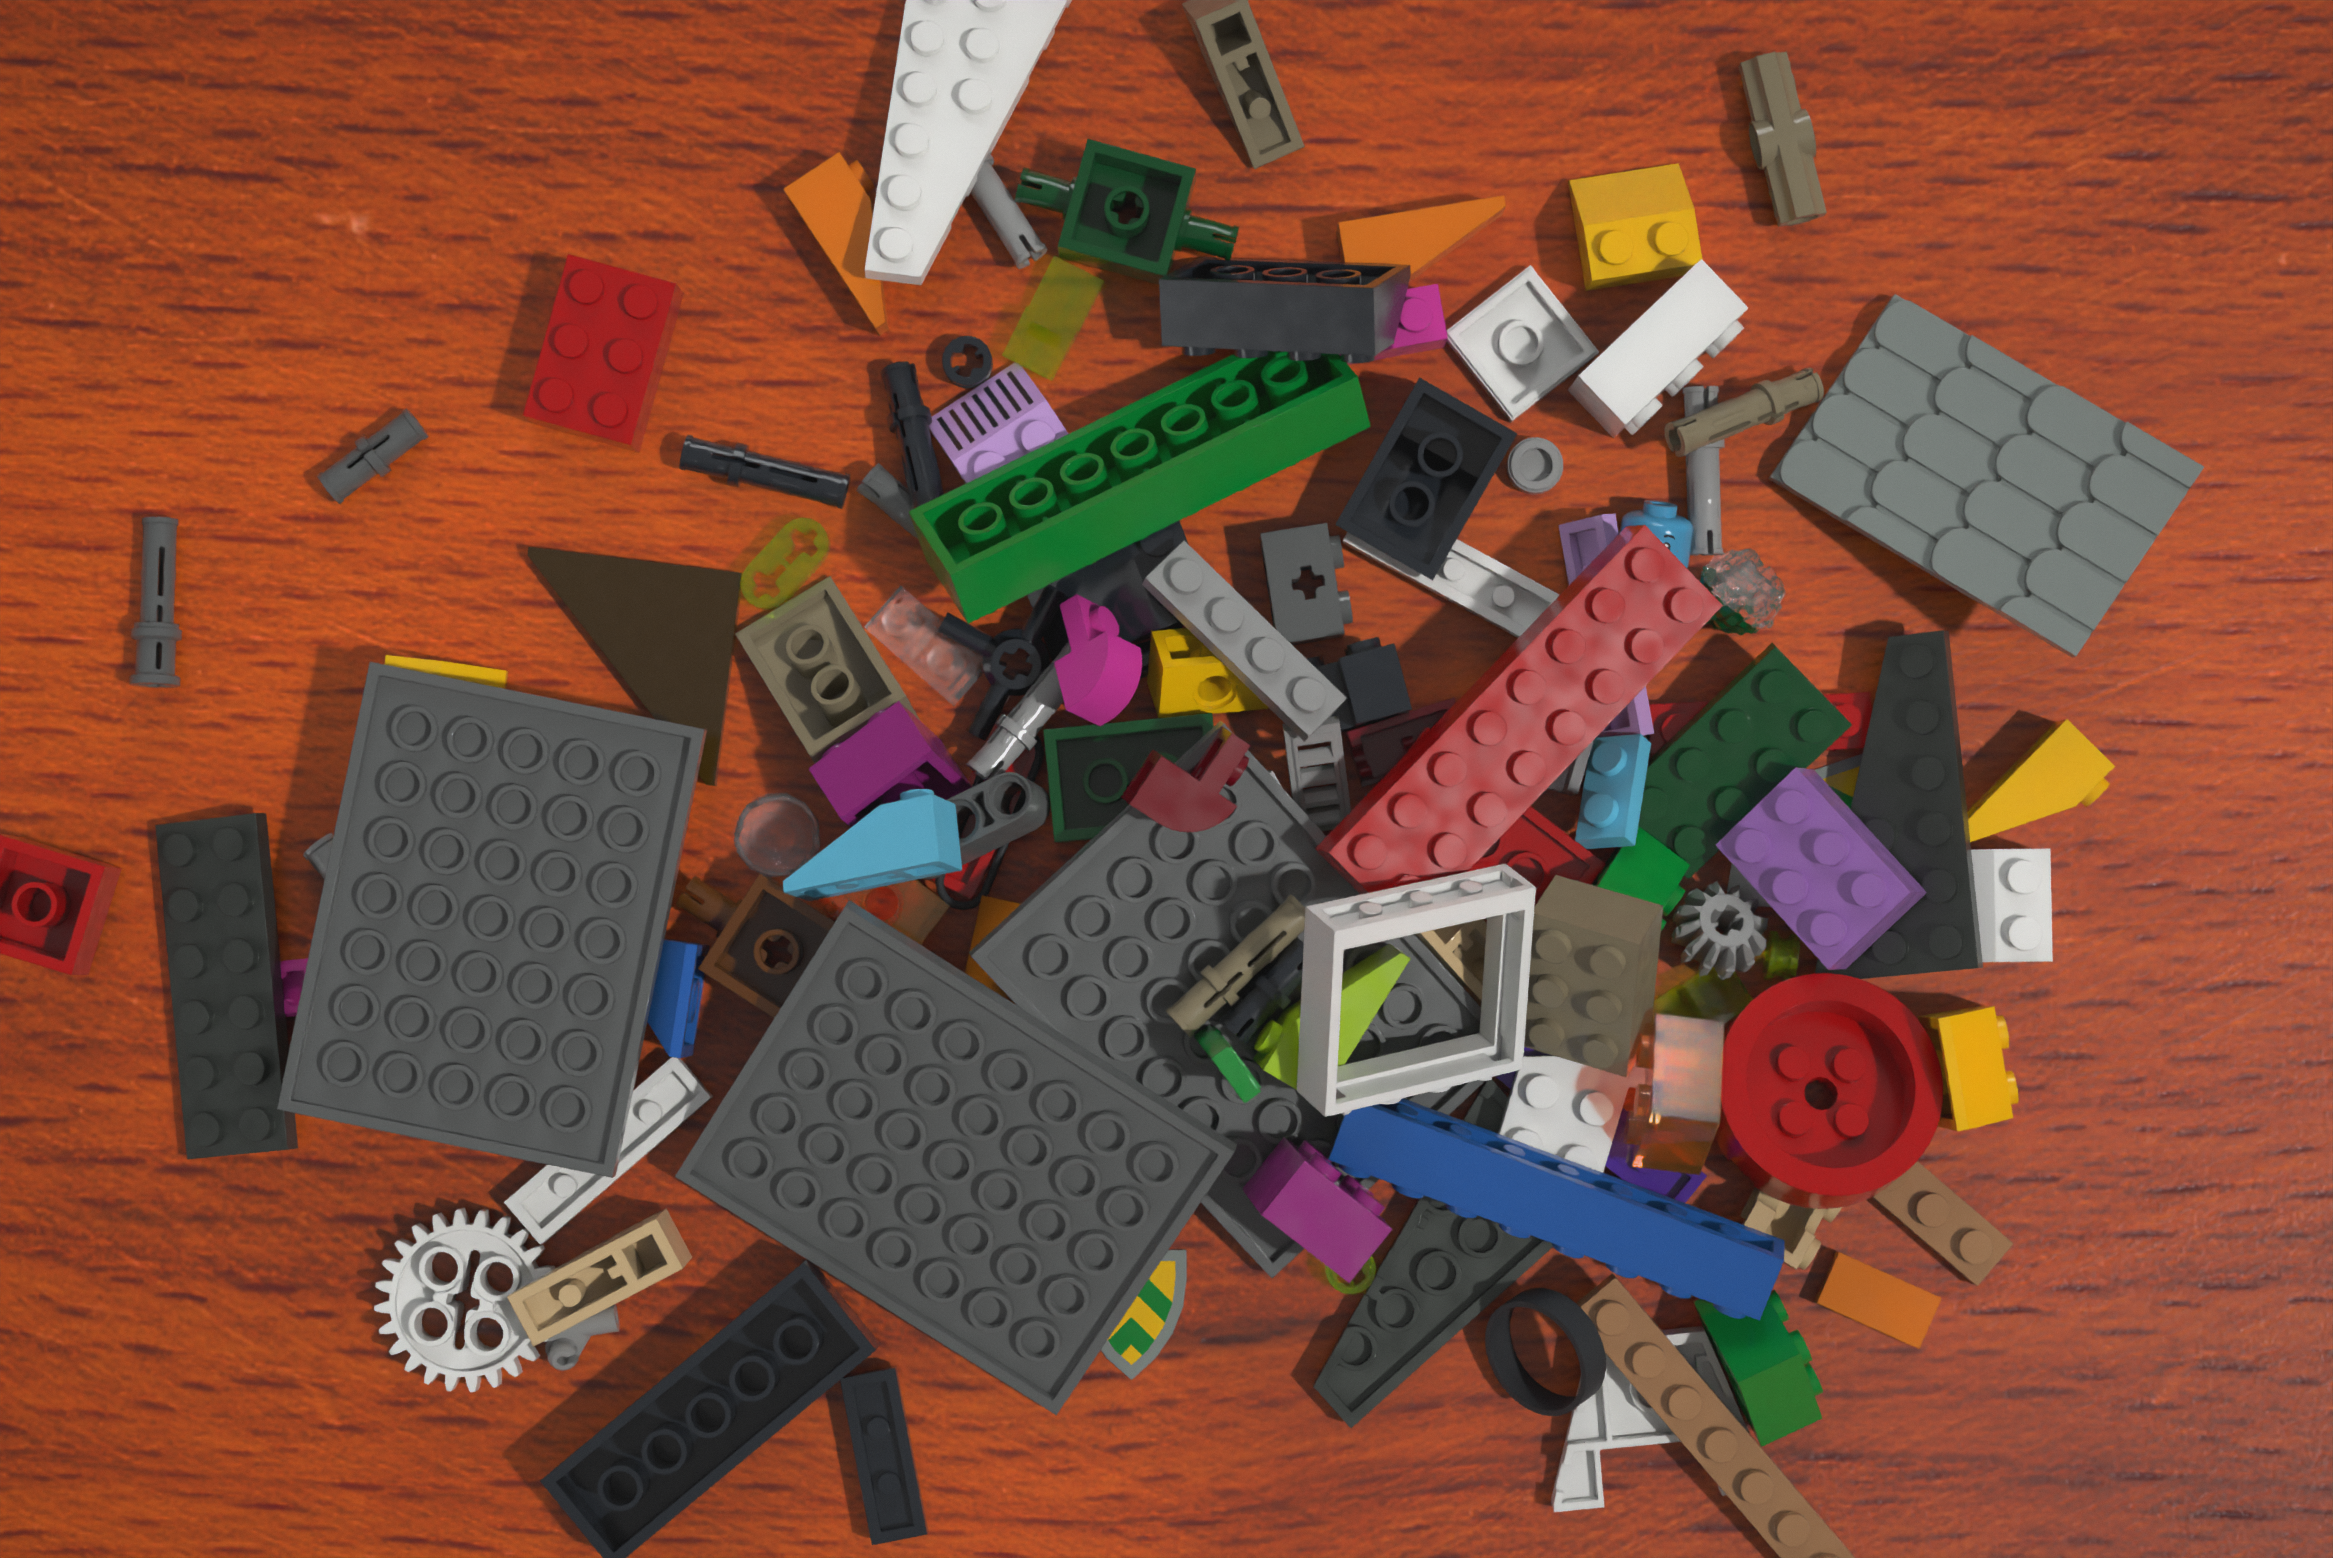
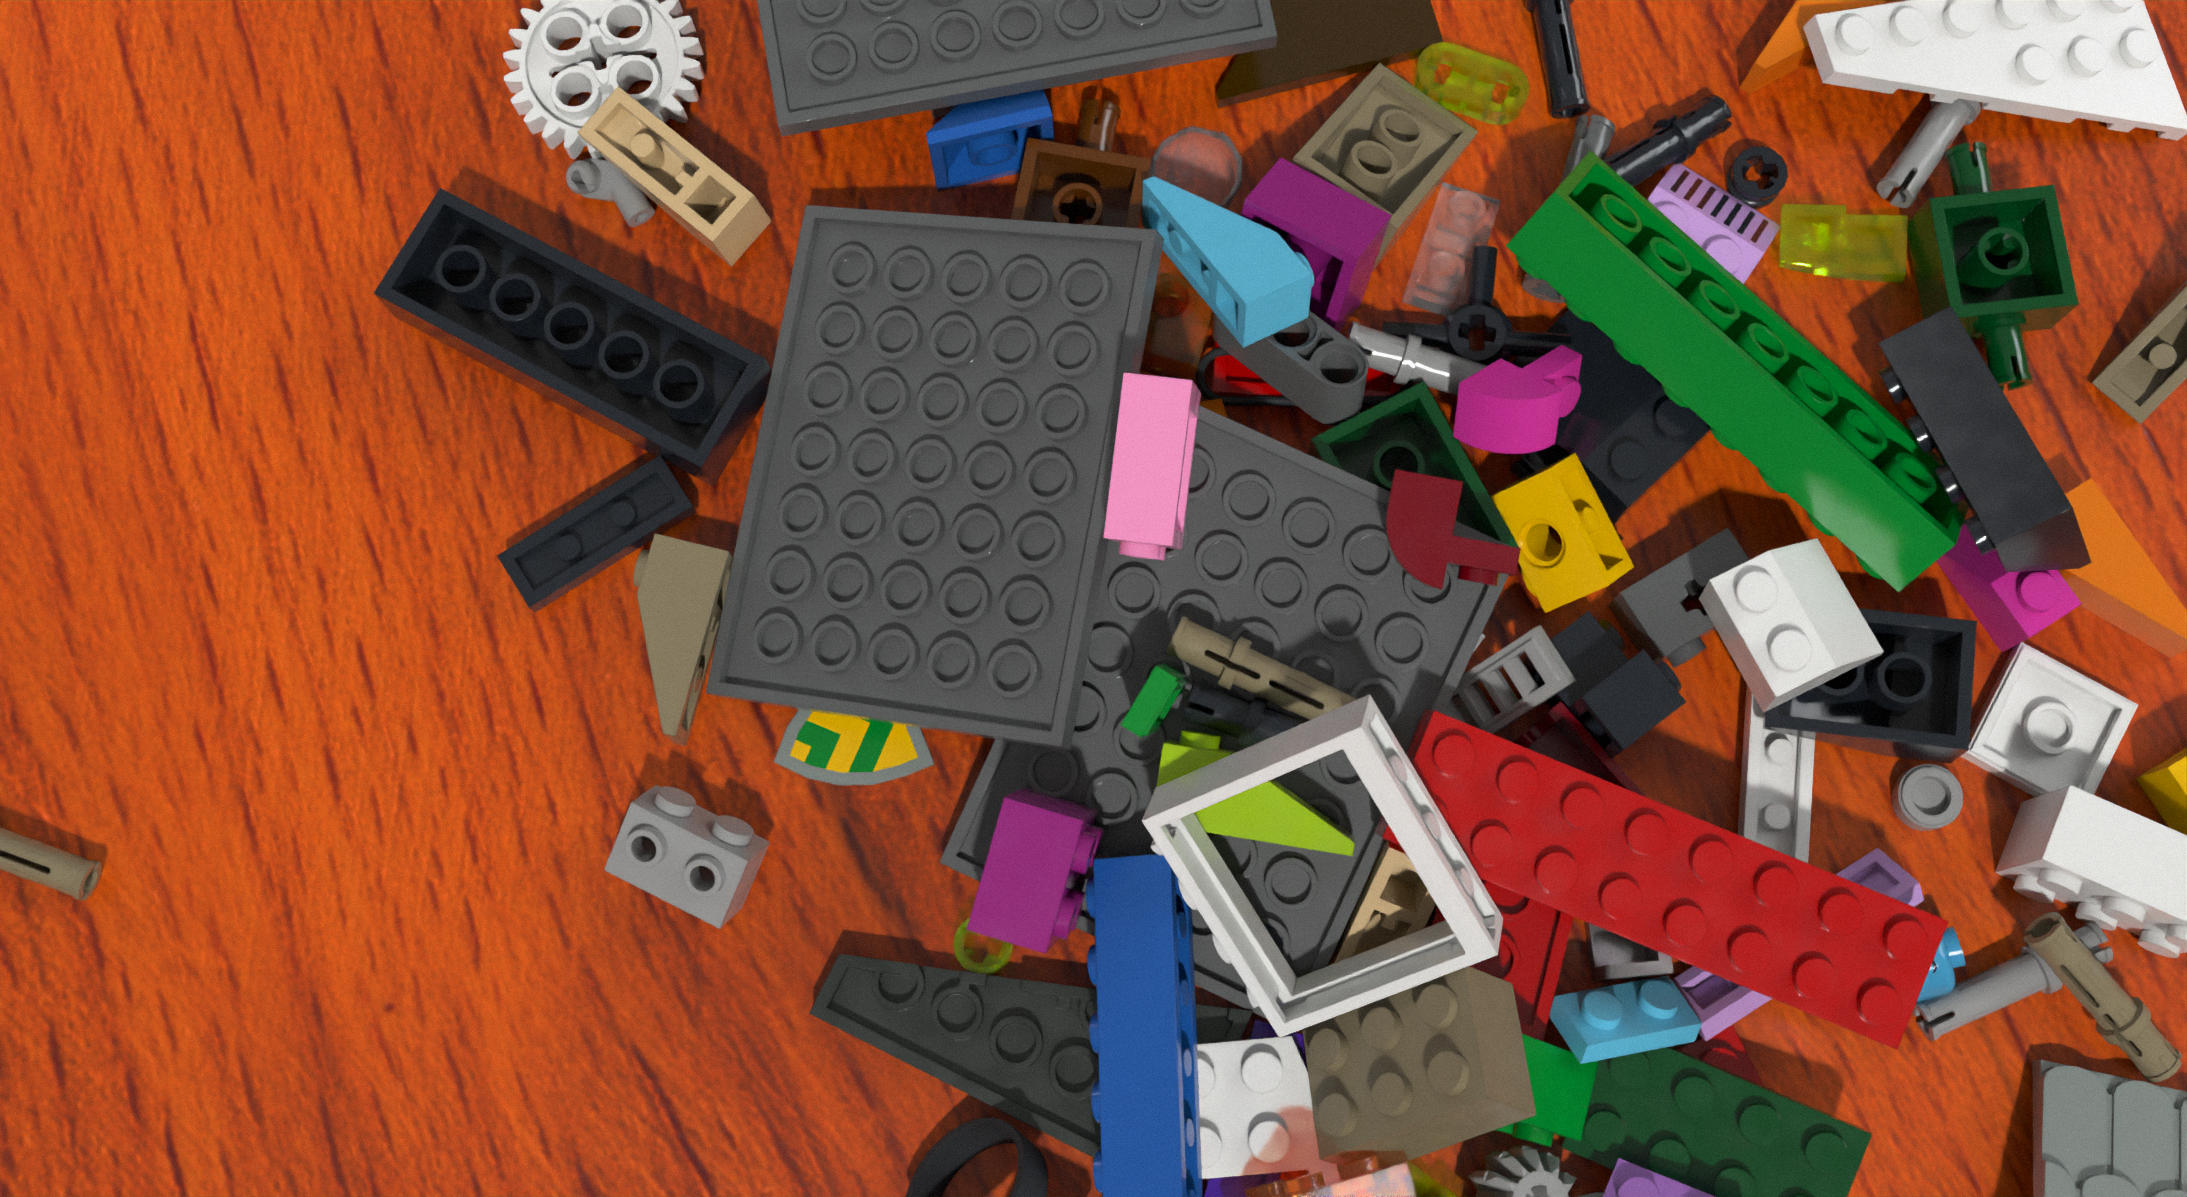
camera: 70 degrees right, 10 degrees down
white plate [504,1057,713,1245] -> none
light grey plate [1142,541,1347,742] -> none
clear piece [1699,548,1786,635] -> none
none -> light grey brick [604,785,770,929]
none -> dark tan slope [633,533,733,746]
none -> bright pink window [1103,373,1201,561]
none -> white slope [1699,538,1884,713]

